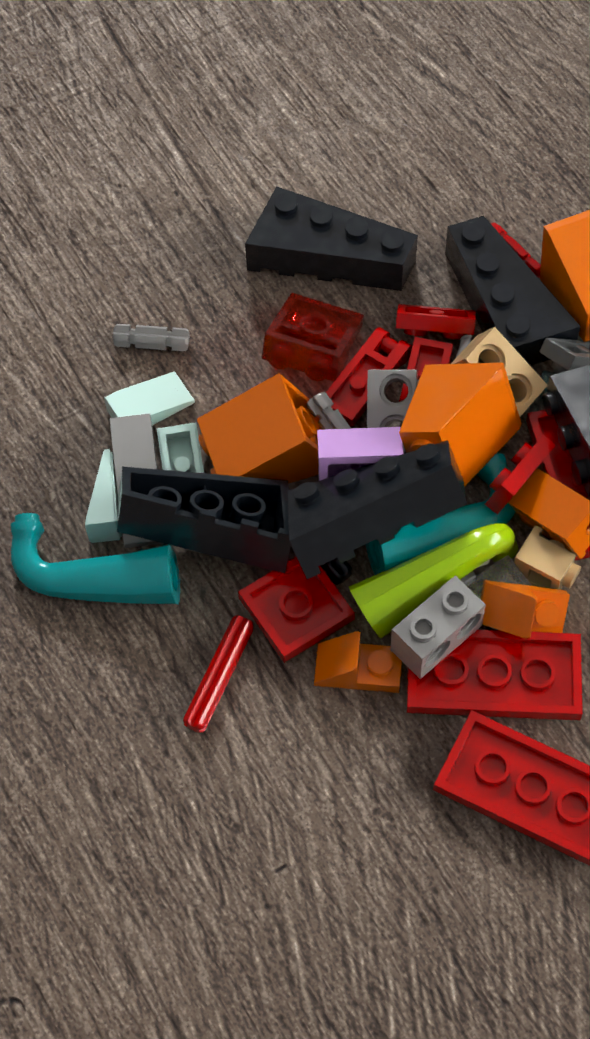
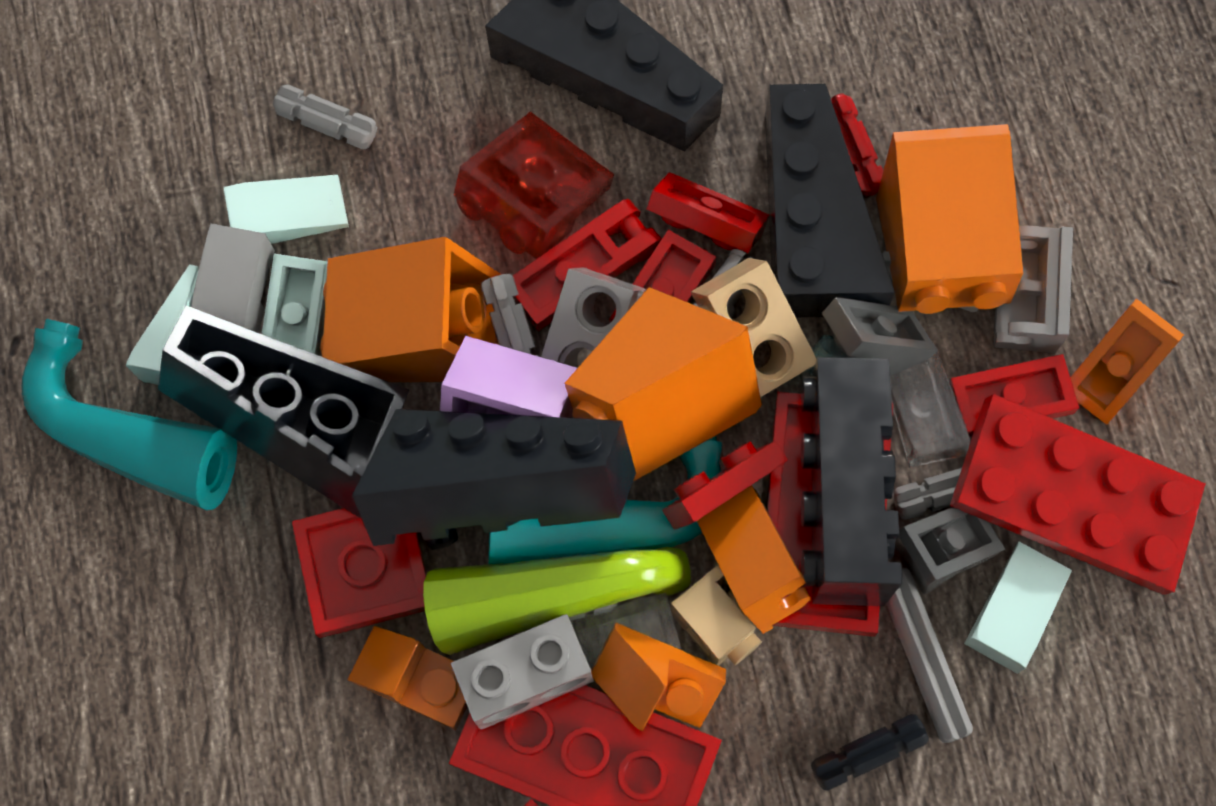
camera: 20 degrees right, 10 degrees up
red axle [183,615,253,733] -> none

